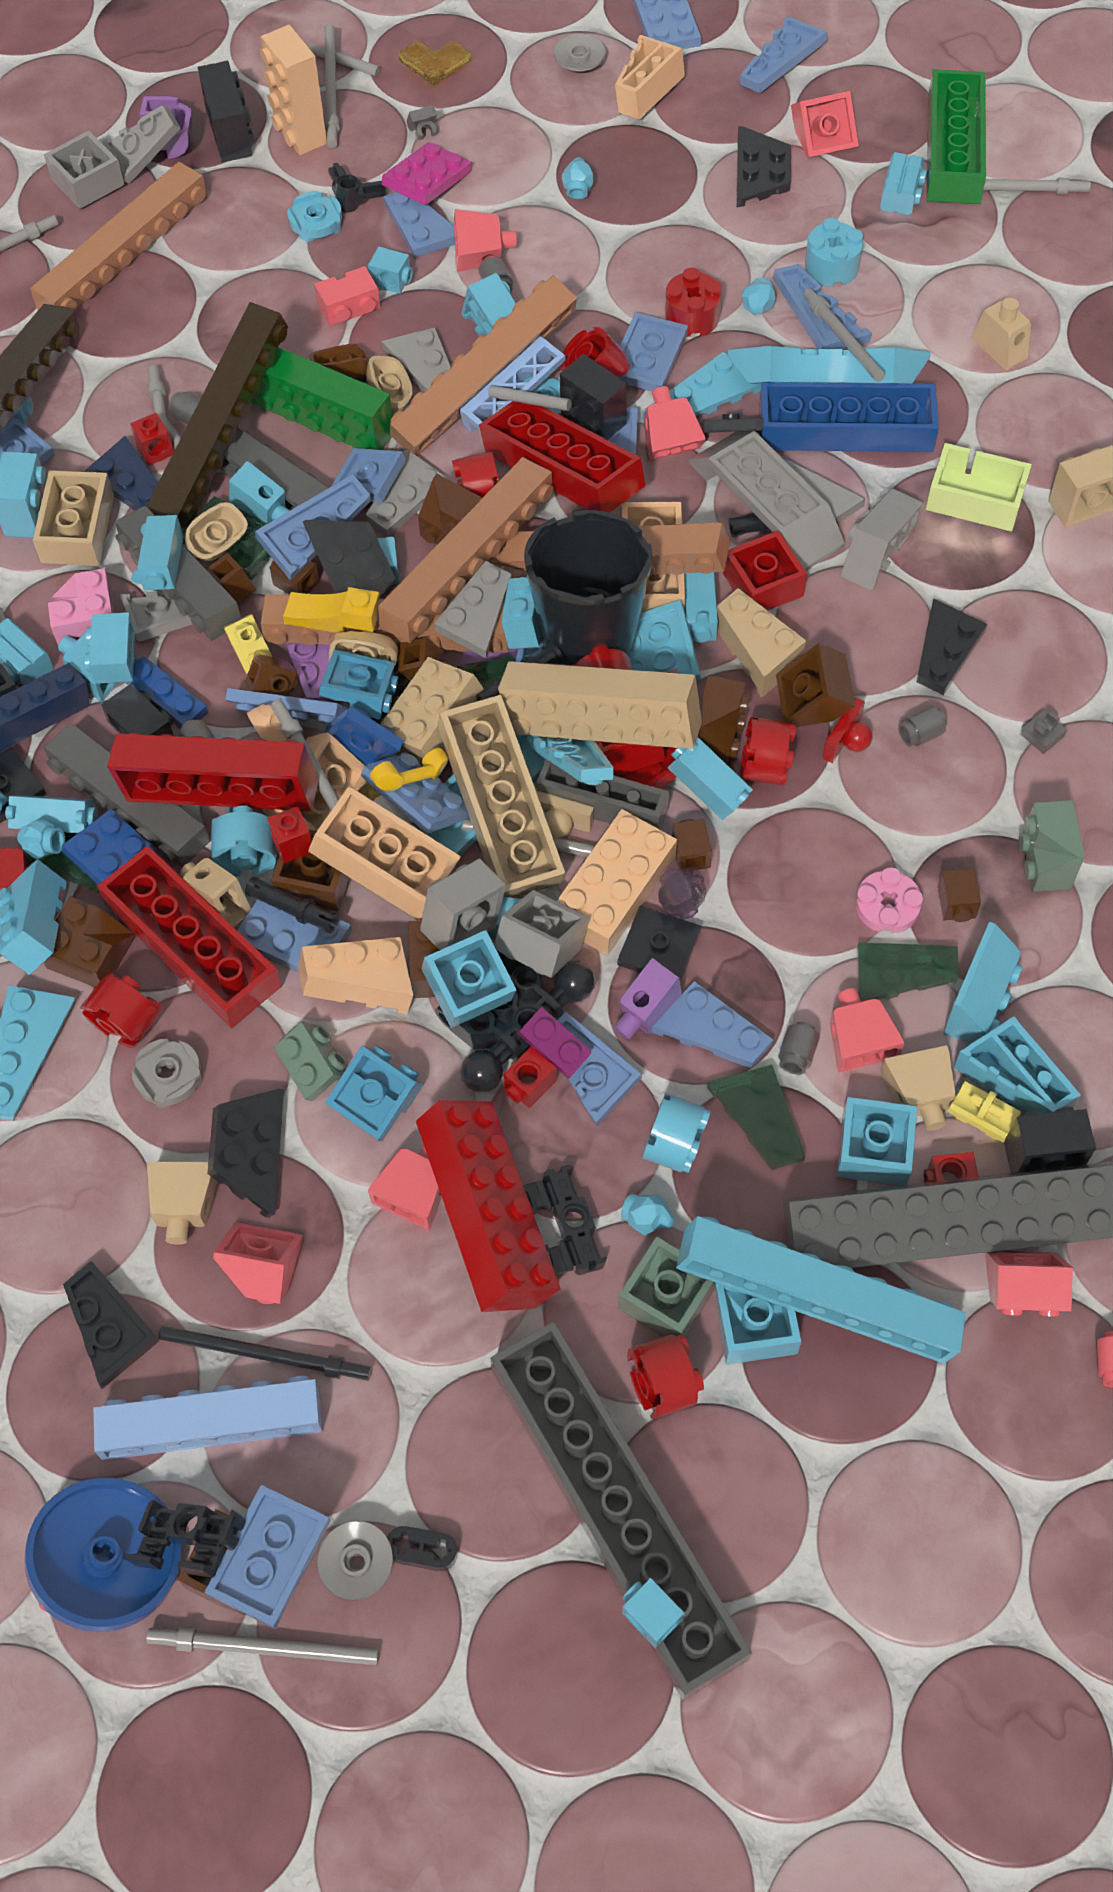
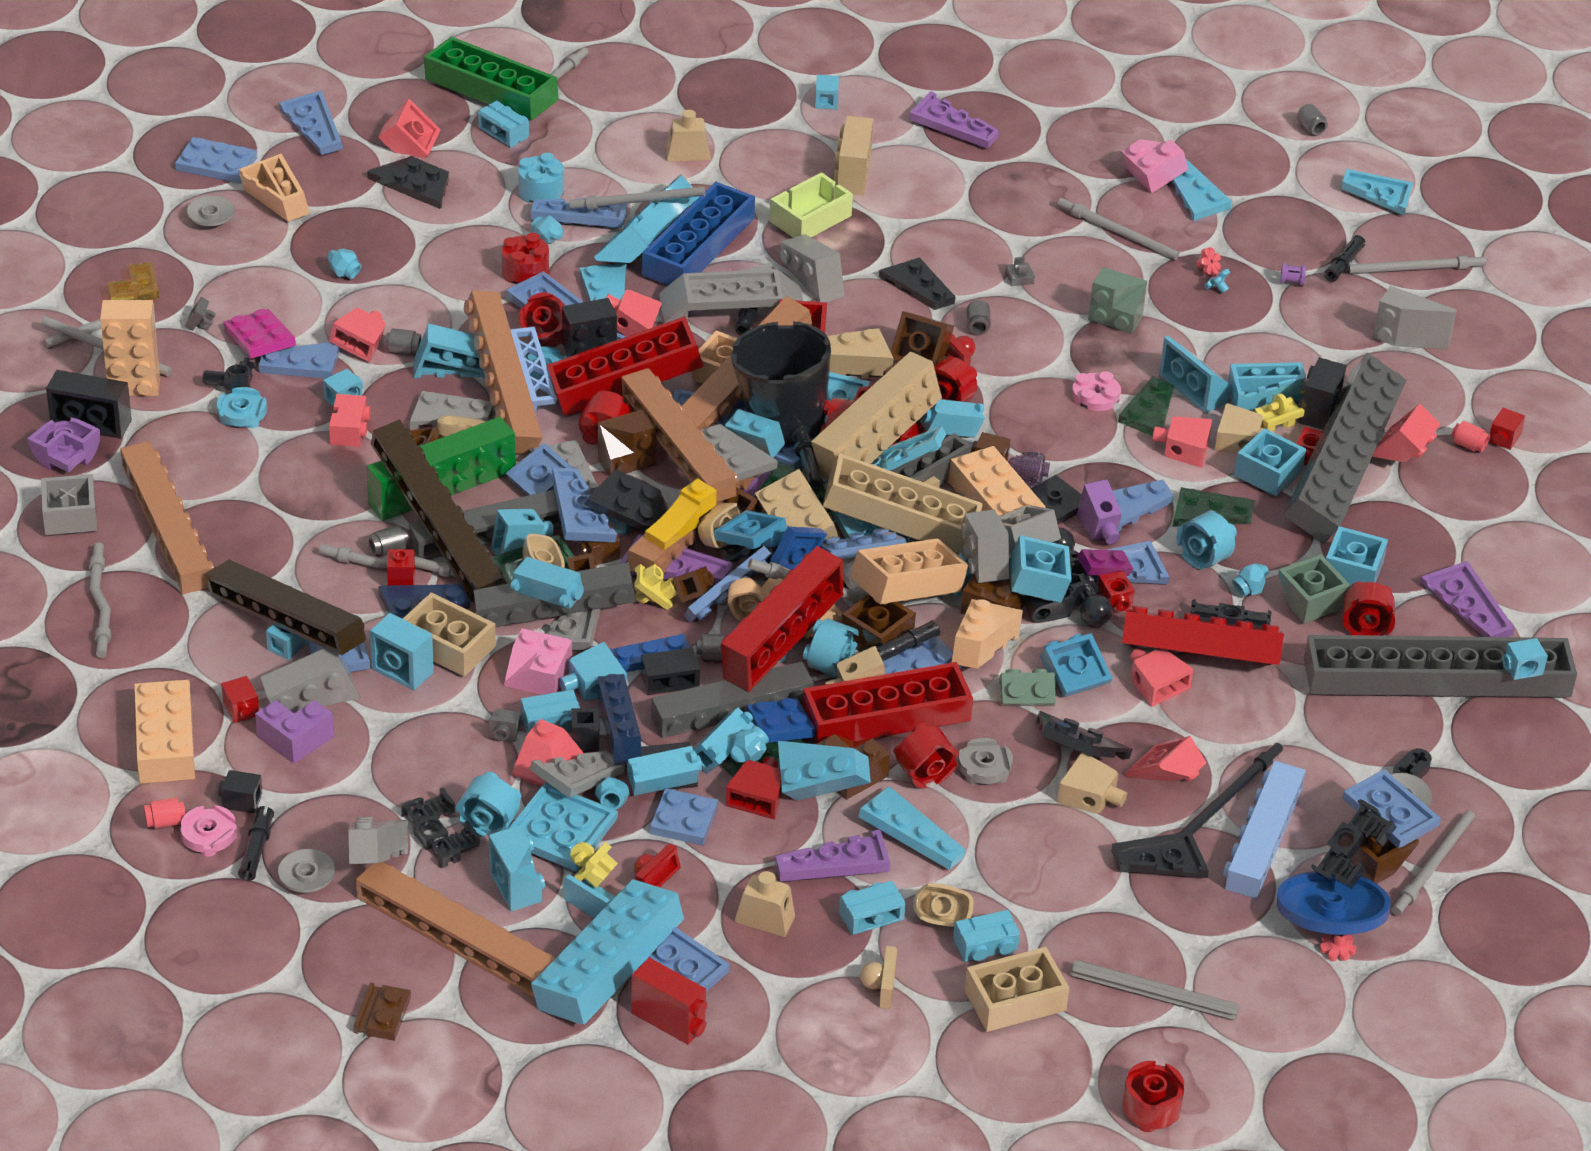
camera: 65 degrees left, 20 degrees down
medium azure brick [85,612,135,683] -> none
light grey wing [102,105,180,184] -> none
red brick [267,806,312,864] -> none
yellow bar [370,748,449,791] -> none
light grey bar [488,385,572,411] -> none
medium azure brick [676,1216,966,1364] -> none
black plate [700,413,763,433] -> none
flat silver brick [778,1022,820,1075] -> none
reddish brown brick [937,868,981,922] -> none
none -> medium lavender wing [1421,561,1514,637]

